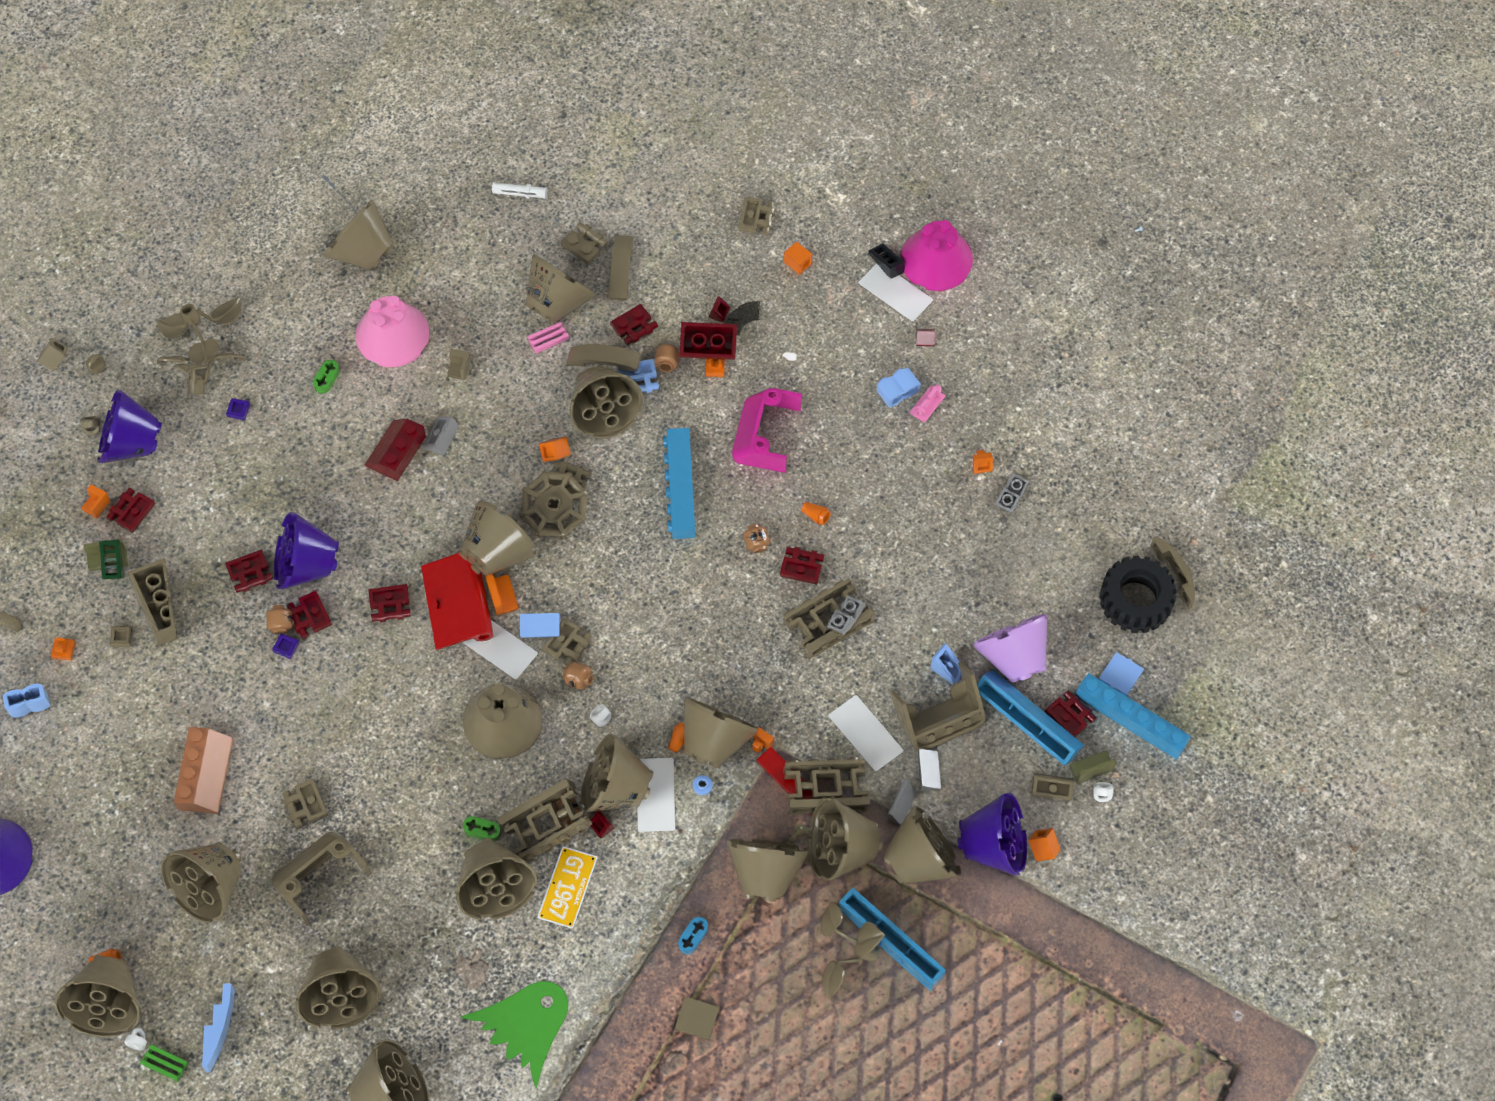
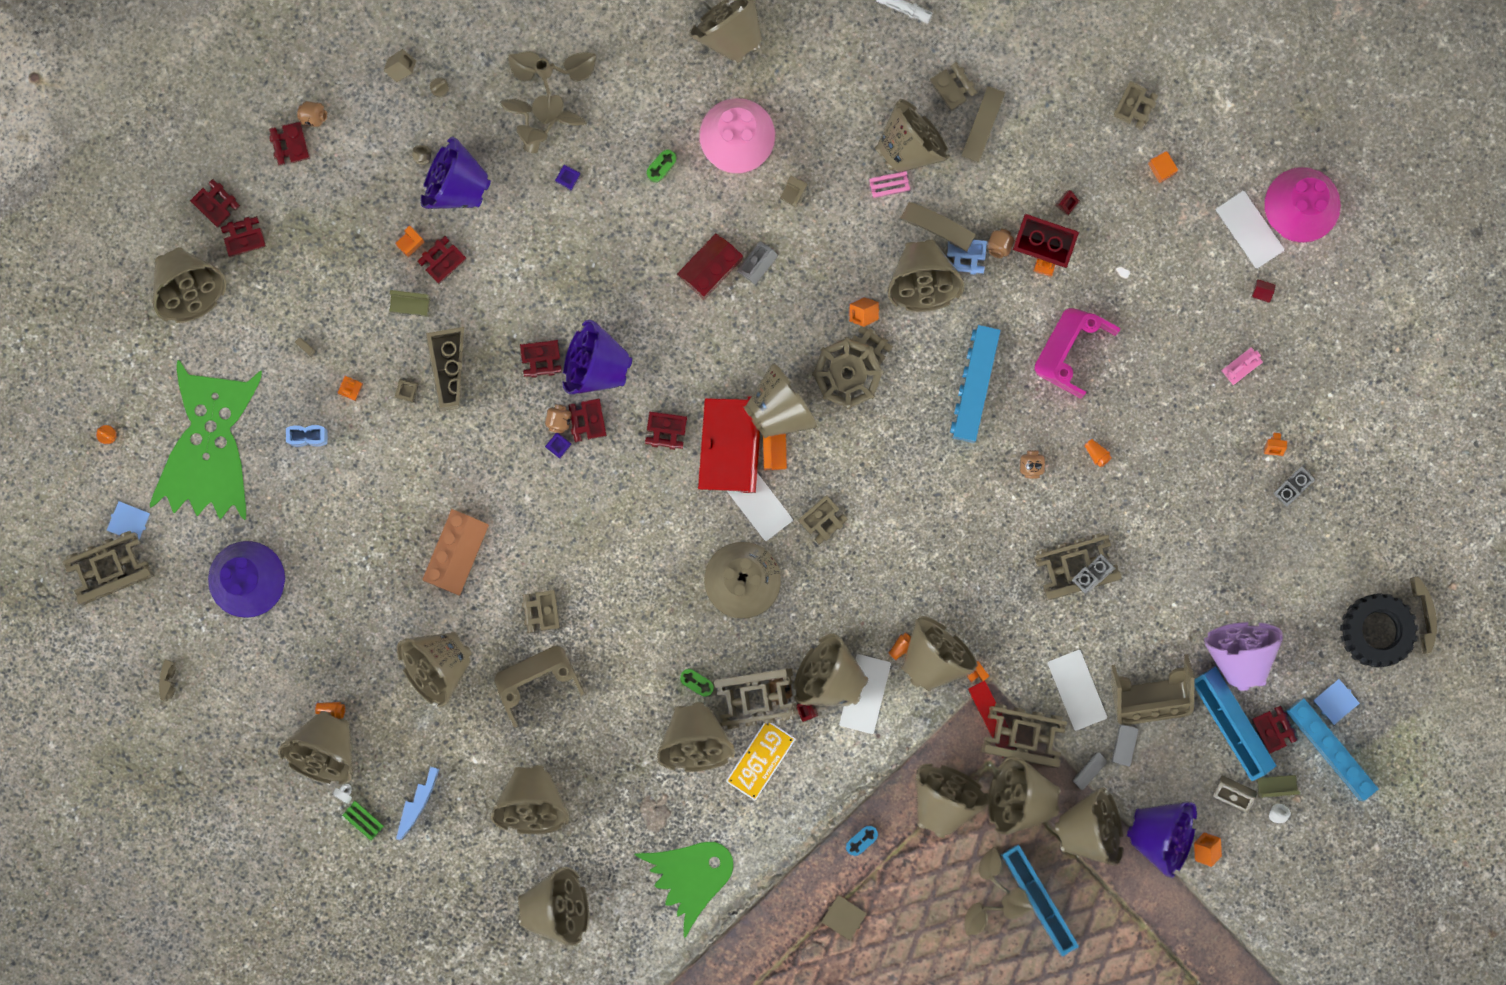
camera: 15 degrees right, 20 degrees up
dark green slope [99,540,124,580] -> none
light blue panel [520,613,560,638] -> none
medium nougat head [563,662,593,690] -> none
white tile [590,704,611,727] -> none
dark red plate [610,304,658,345] -> none
light blue plate [693,775,713,795] -> none
clear smoke tile [723,301,760,335] -> none
dark red plate [780,546,825,585] -> none
black slope [868,243,905,279] -> none
light blue brick [876,368,921,407] -> none
light blue slope [930,644,962,685] -> none

